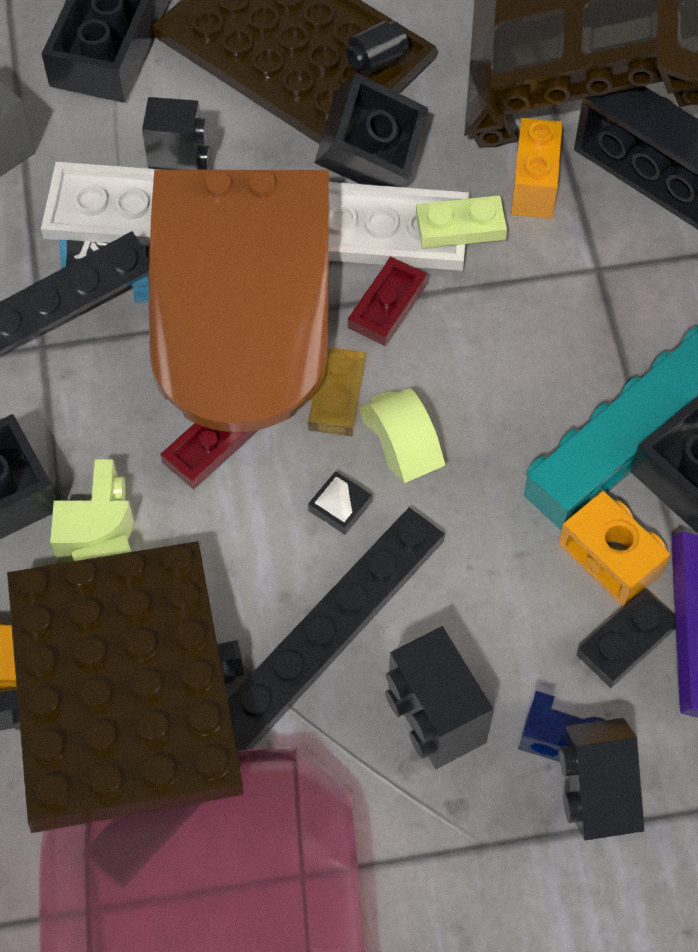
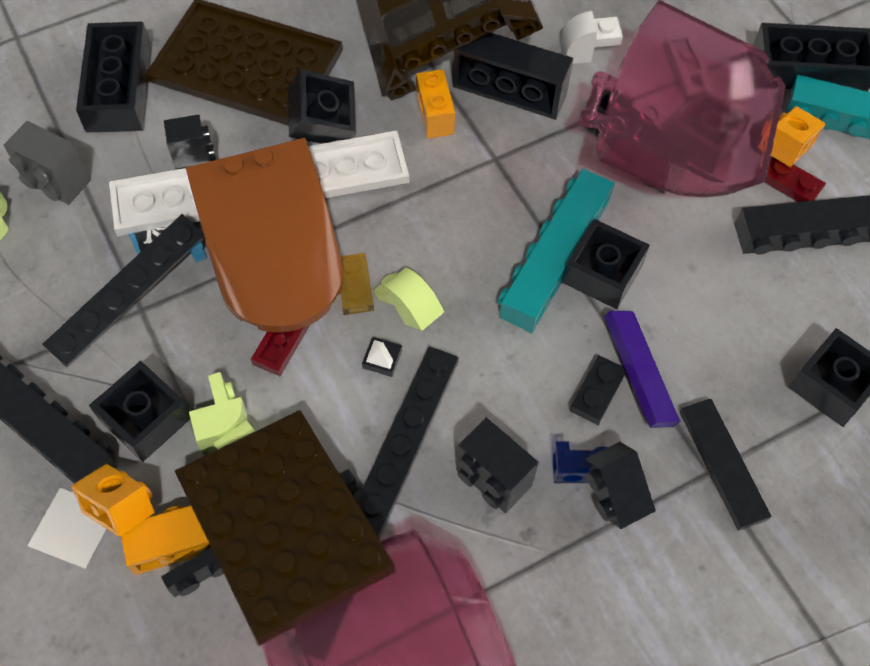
camera: 20 degrees left, 0 degrees up
black brick [346,21,409,75] -> none
dark red plate [348,256,428,346] -> none
yellowish green plate [416,195,507,249] -> none
light orange brick [558,491,670,607] -> none

